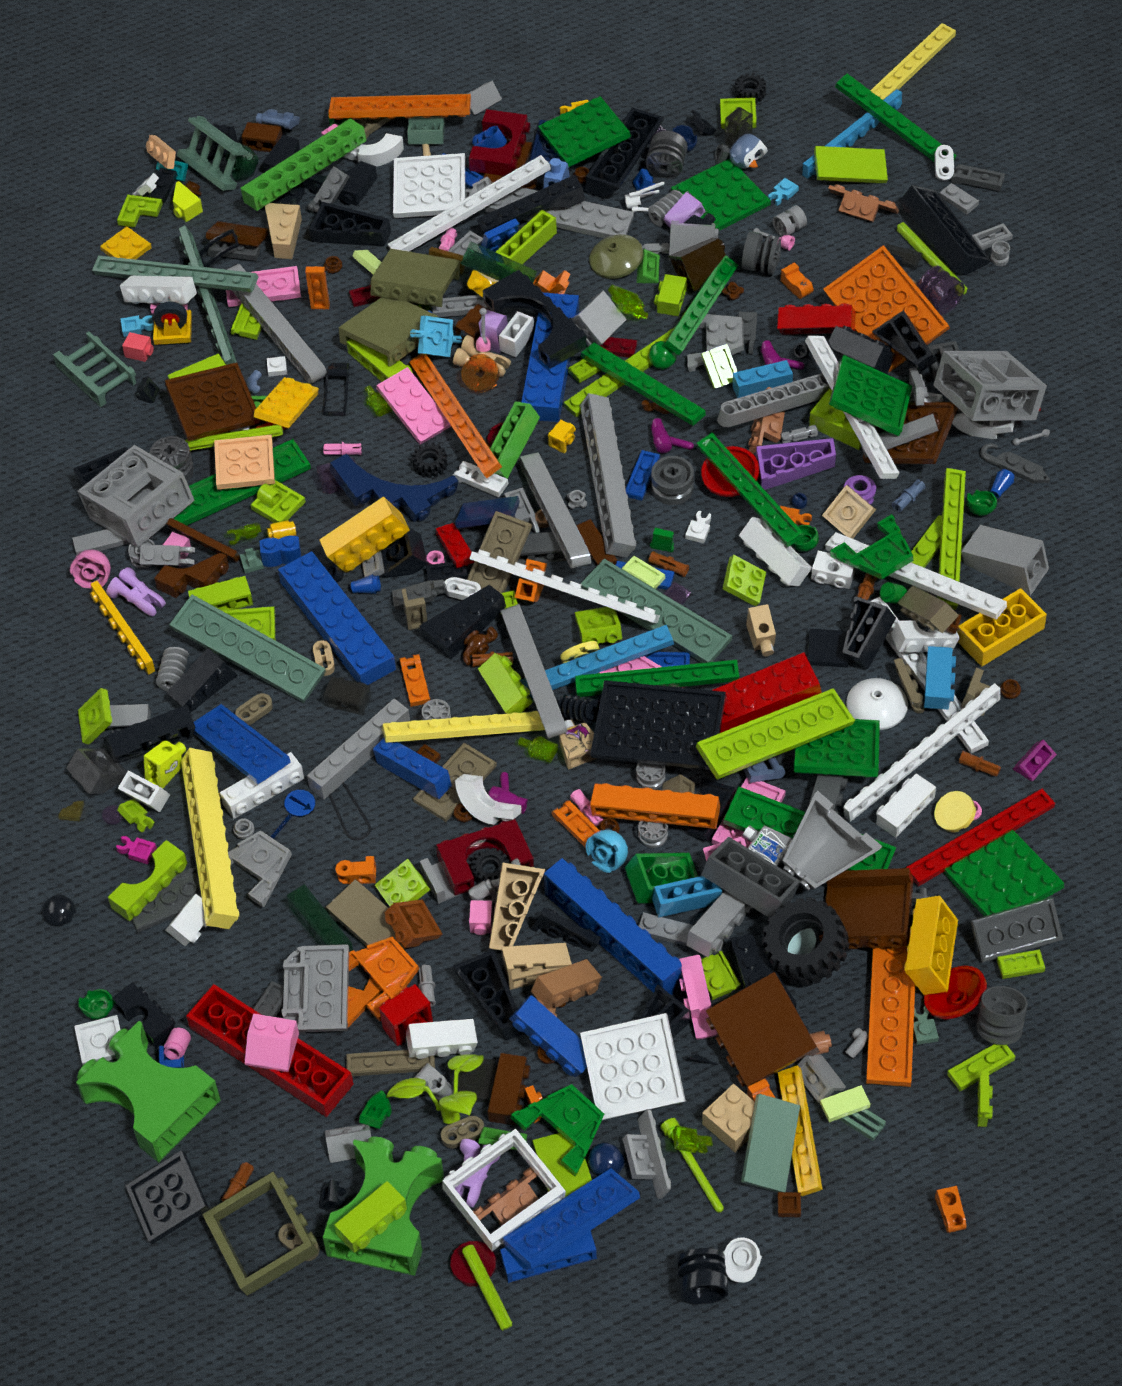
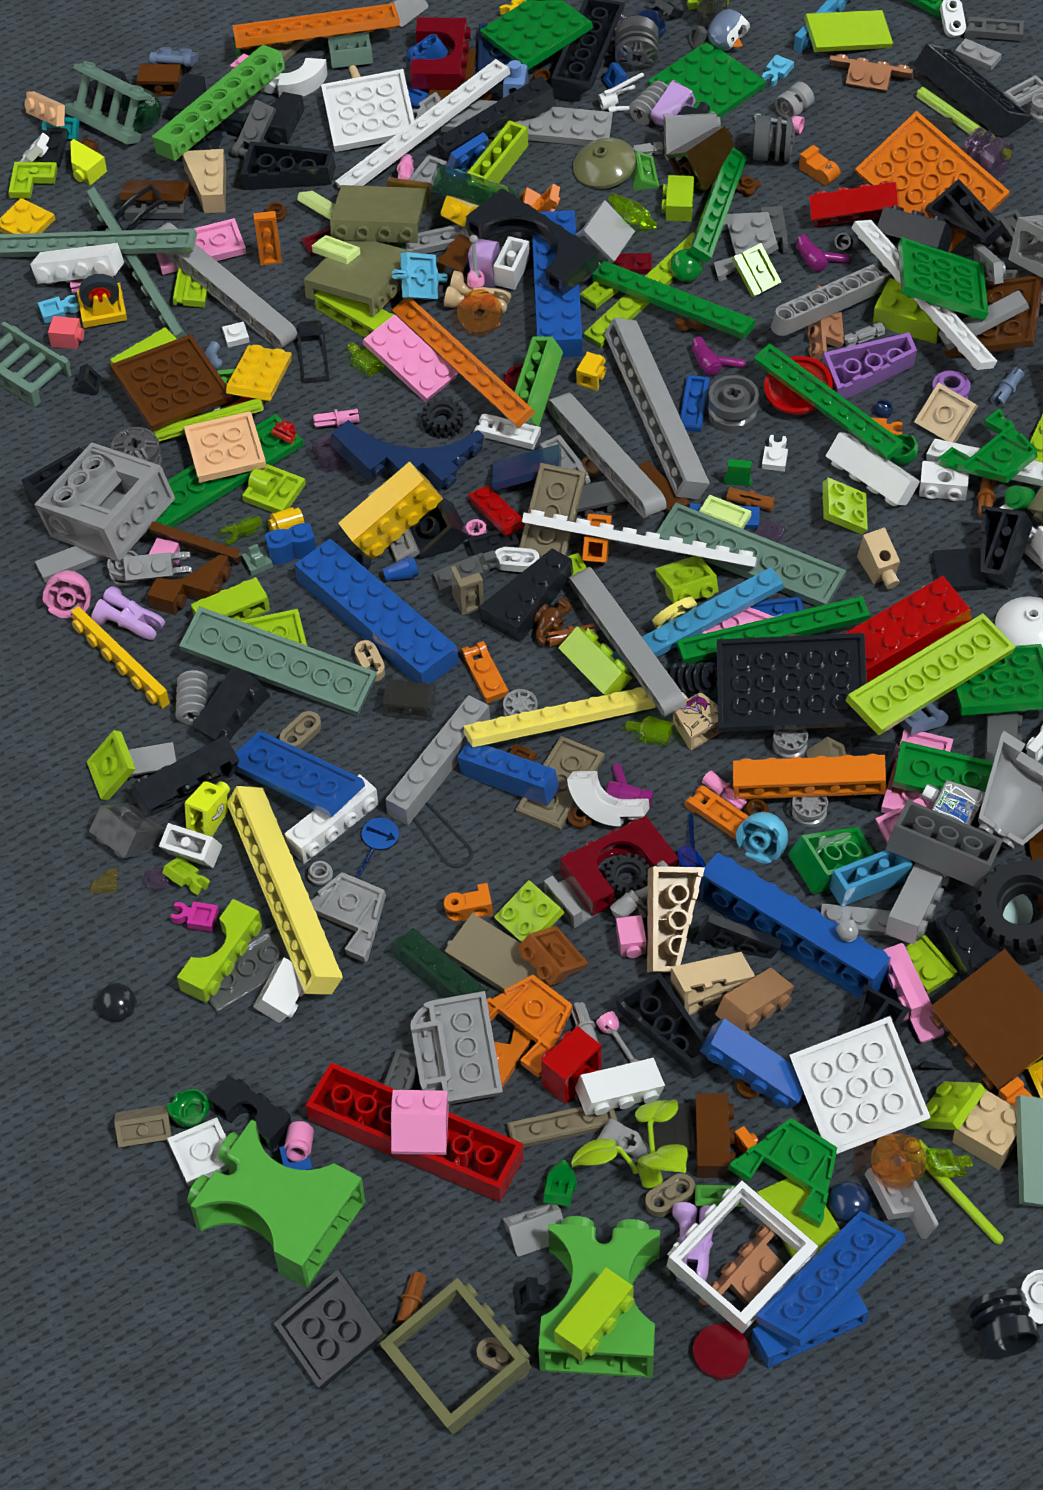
camera: 10 degrees left, 0 degrees up
lime axle [462,1245,512,1331] -> none
light grey plate [567,490,587,509] -> none
dark azure brick [733,360,793,398] -> none
none -> dark tan panel [114,1105,172,1147]
none -> red plate [272,420,297,444]
none -> yellowish green tile [312,235,360,265]
none -> hinge [596,1011,639,1063]
none -> clear blue piece [678,813,706,868]
none -> light grey hinge [836,919,859,942]
none -> clear orange plate [871,1134,926,1189]
none -> lime plate [918,1081,986,1130]

